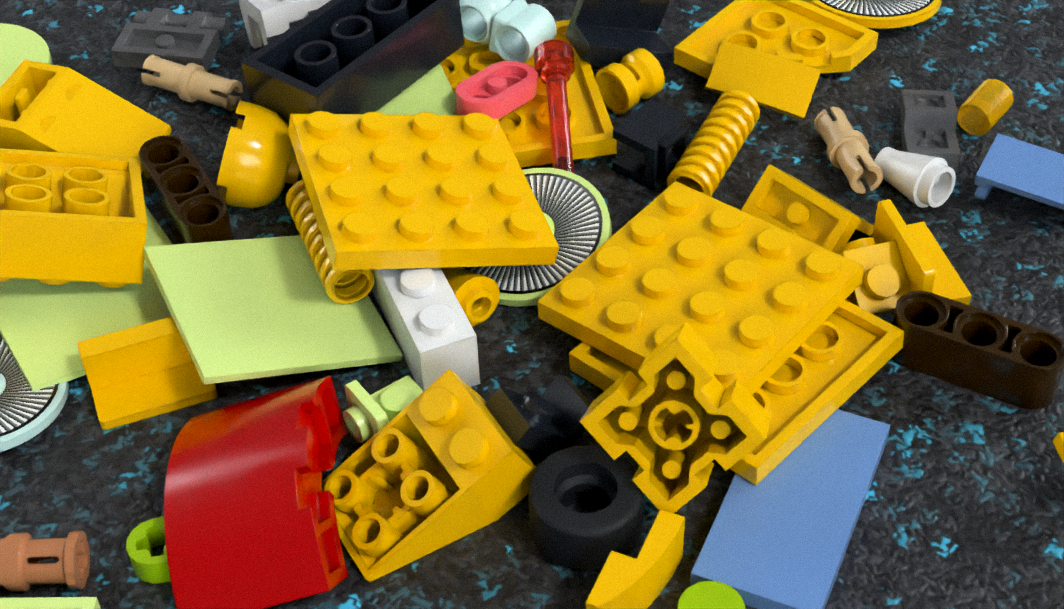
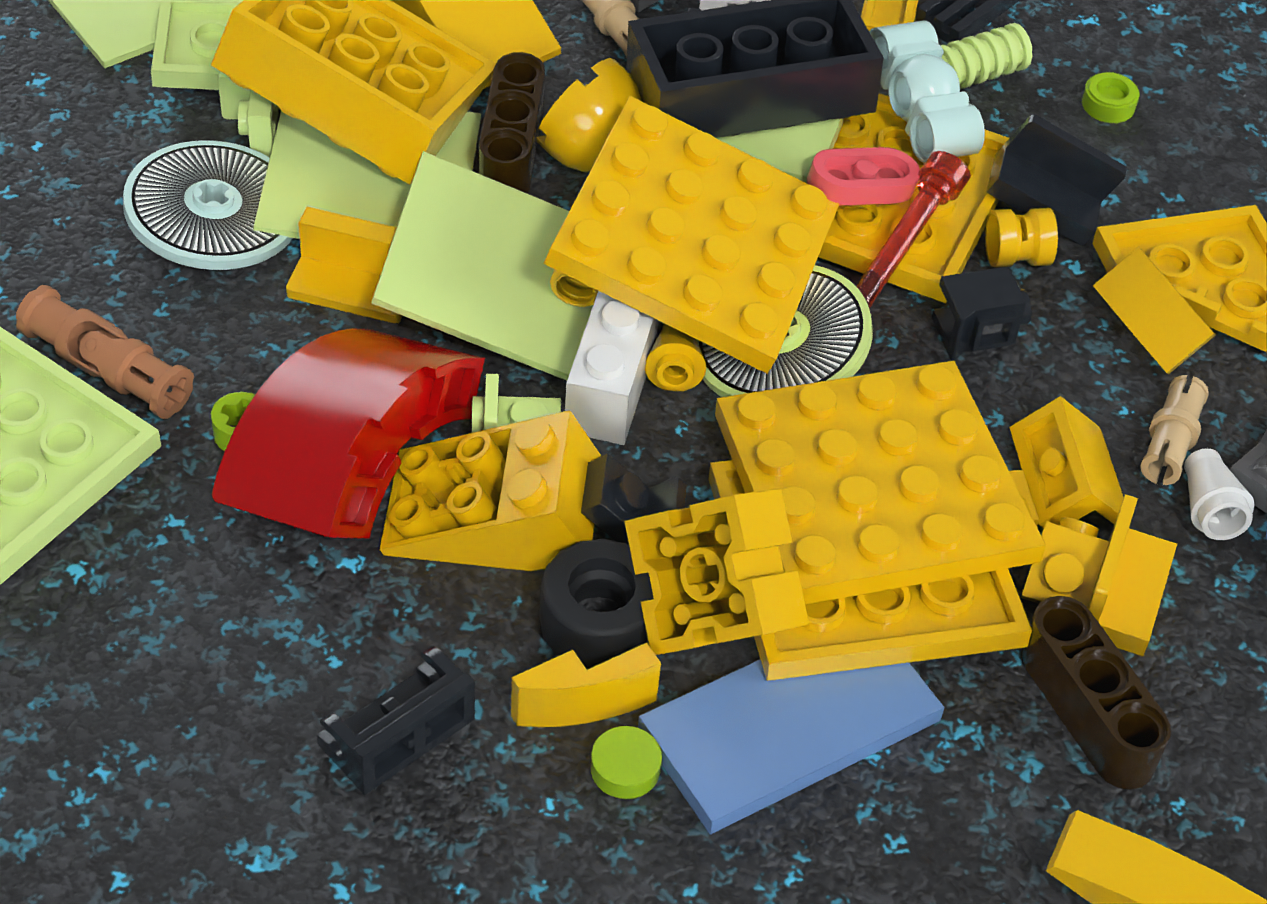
camera: 30 degrees right, 5 degrees up
yellow piece [667,90,760,197] -> none

